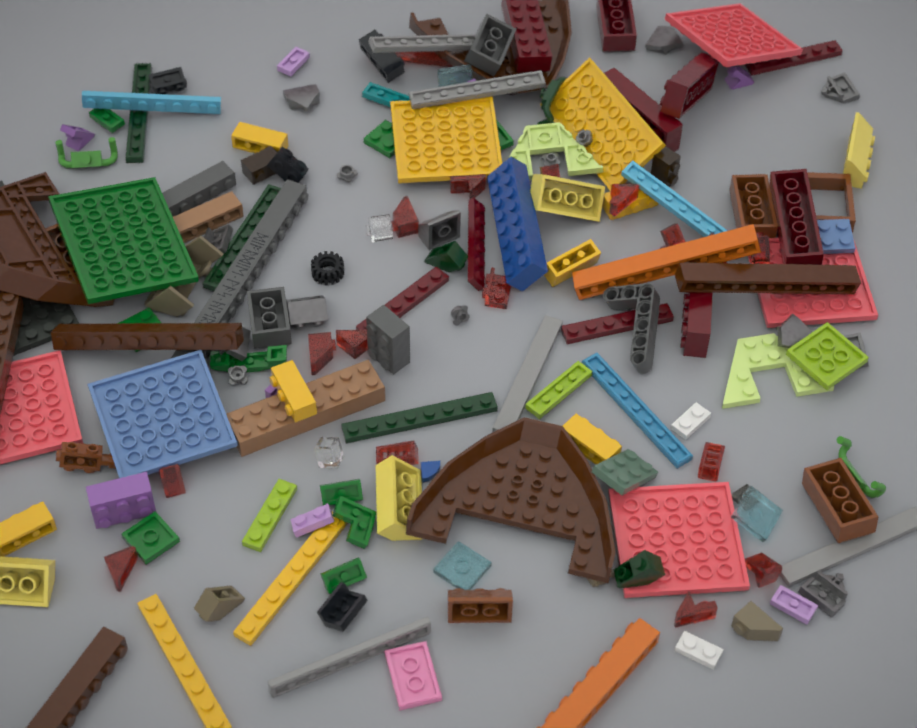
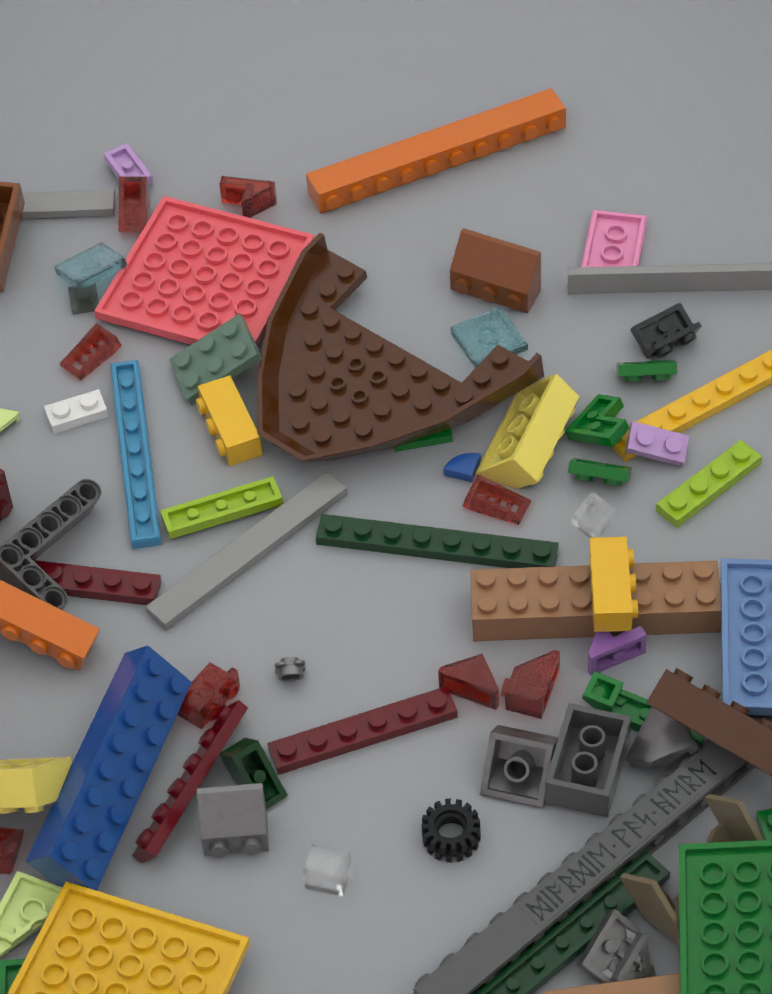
camera: 150 degrees left, 0 degrees up
dark grey brick [366,305,410,375] -> none
clear red slope [390,196,419,238] -> none
clear red slope [450,174,486,200] -> none
yellow brick [544,239,601,287] -> none
dark green slope [613,550,665,588] -> none
white plate [675,631,723,670] -> none
dark tan slope [731,601,783,641] -> none
flat silver slope [798,571,848,617] -> none

